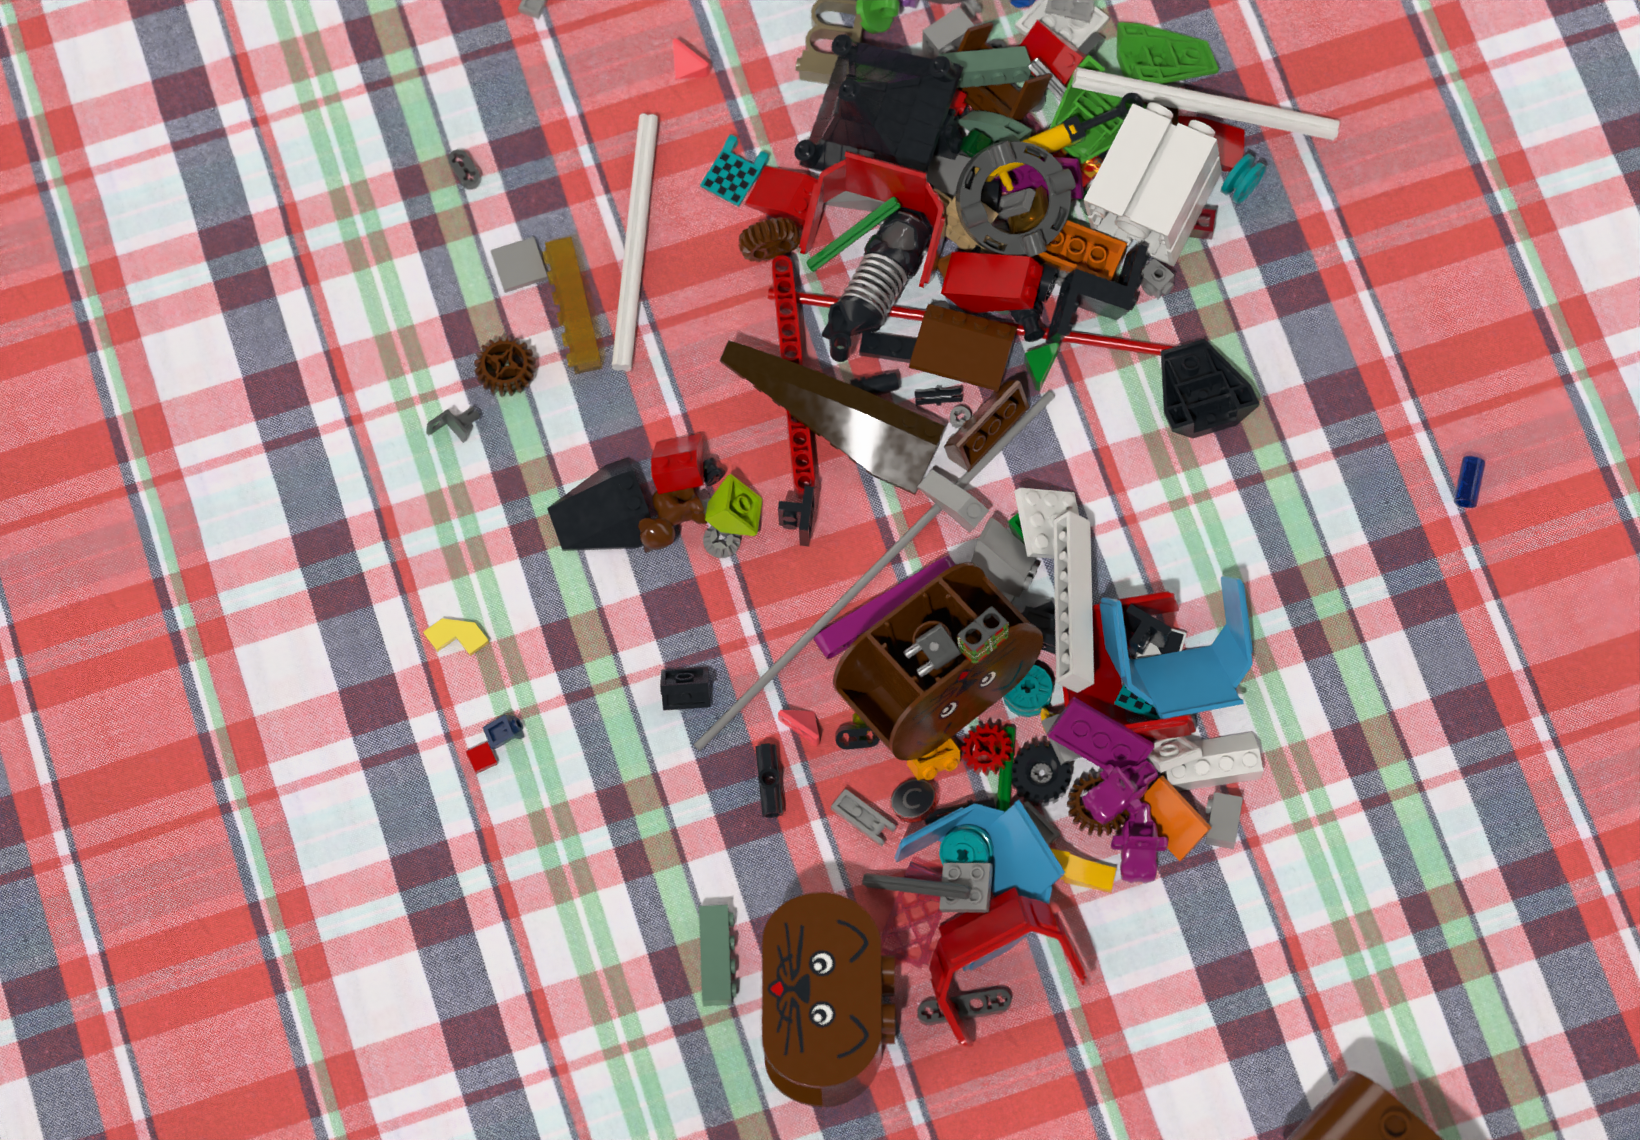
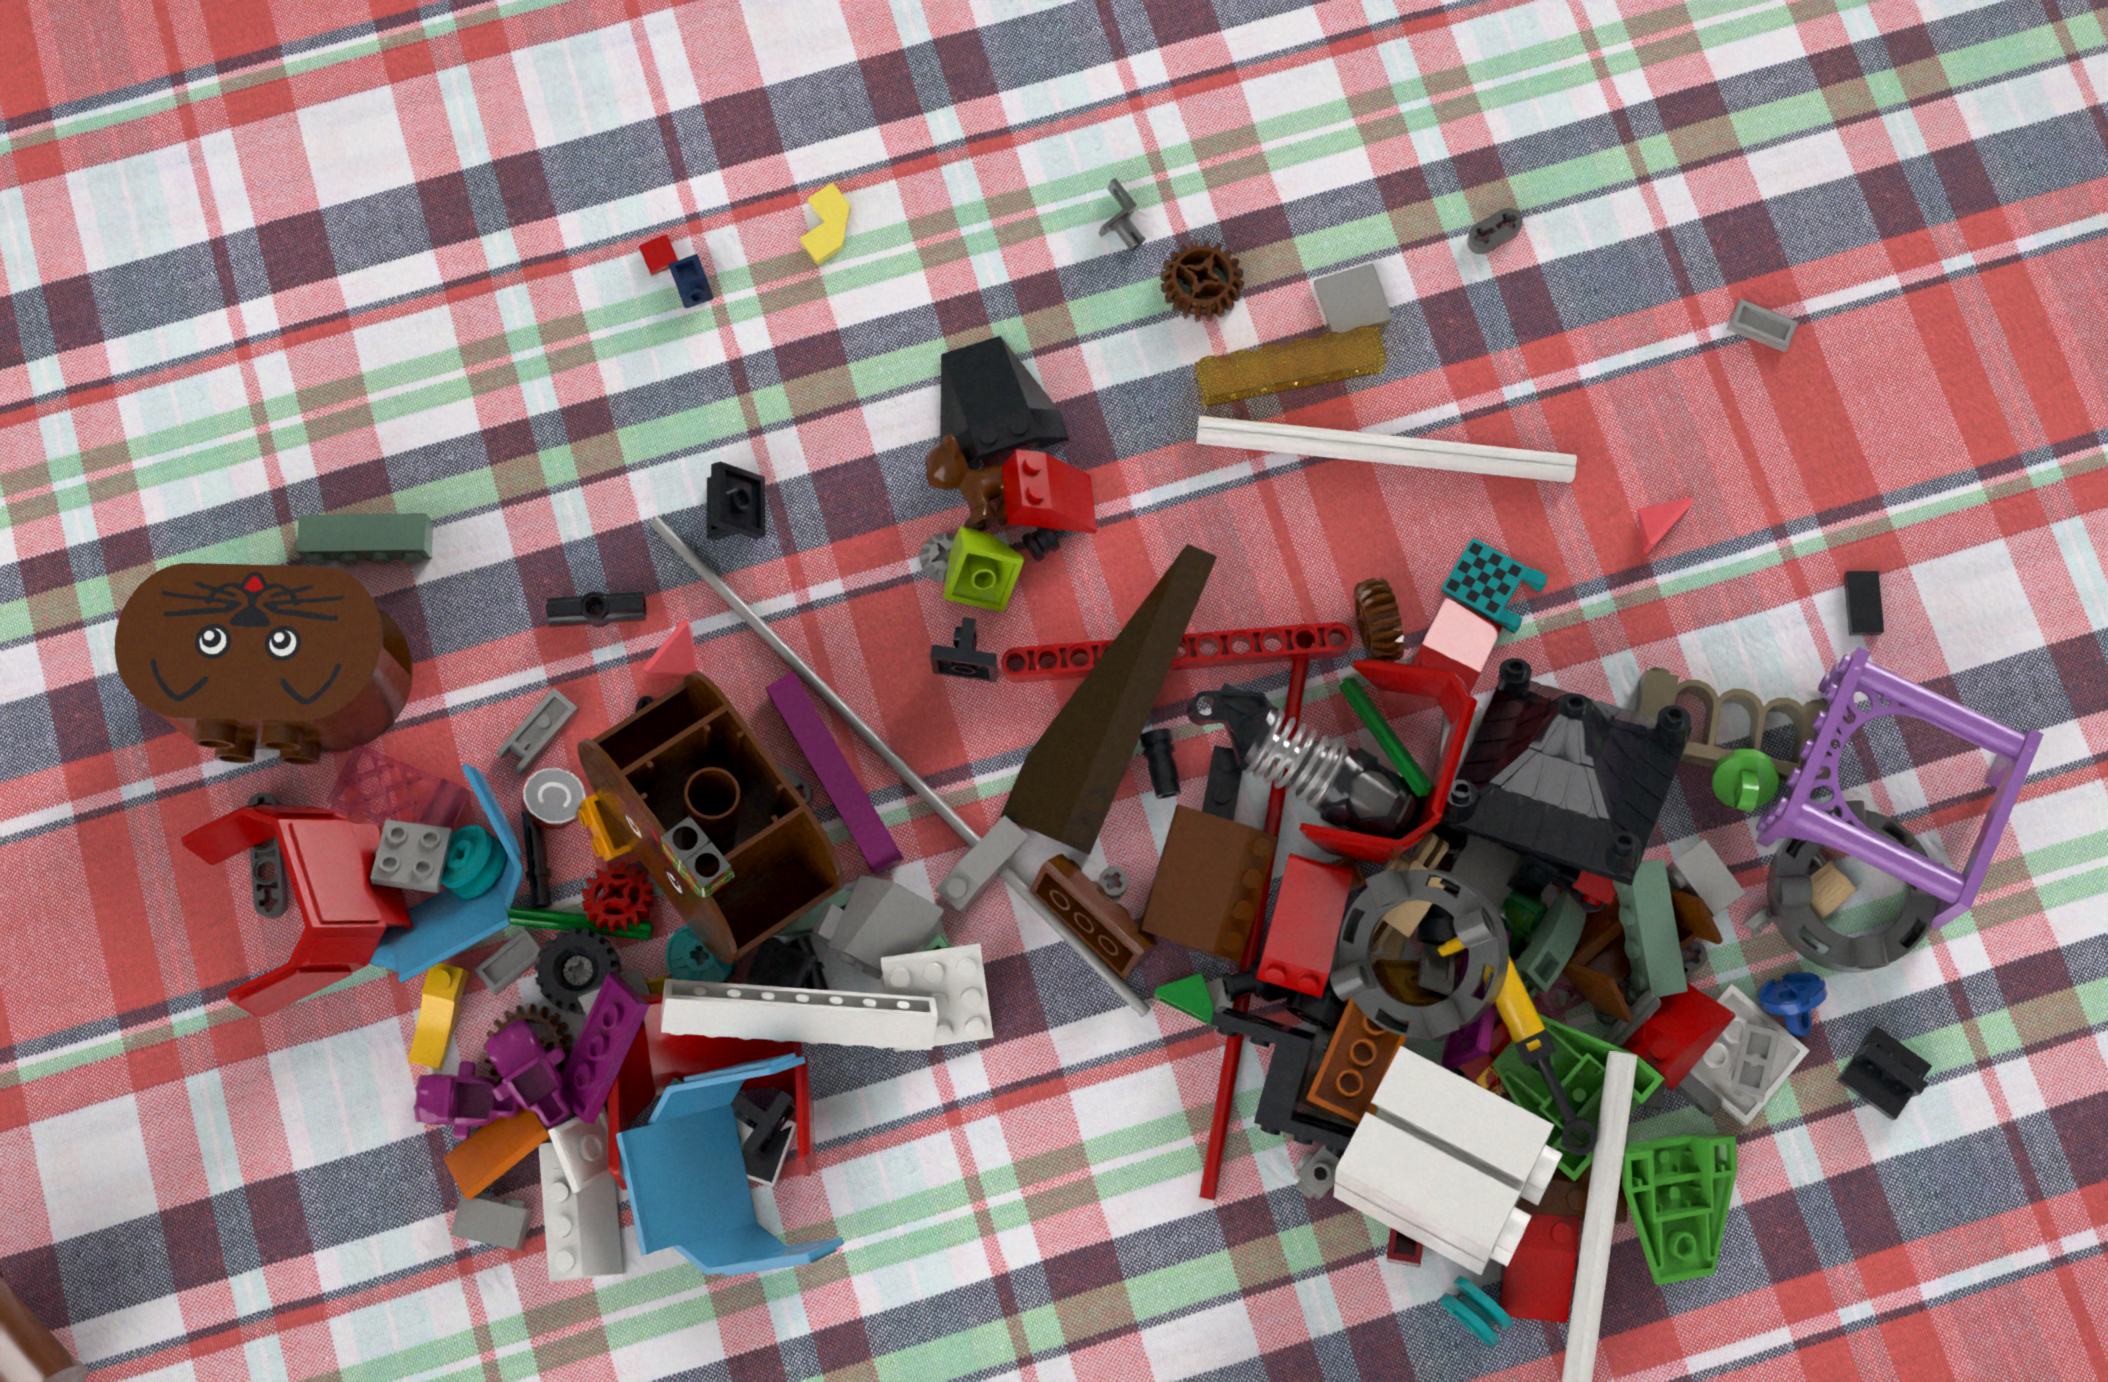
camera: 90 degrees right, 5 degrees up
dark grey axle [862,873,971,899] -> none
dark grey piece [904,623,961,677] -> none
black pin [914,387,962,406] -> none
black wedge [1161,339,1260,438] -> none

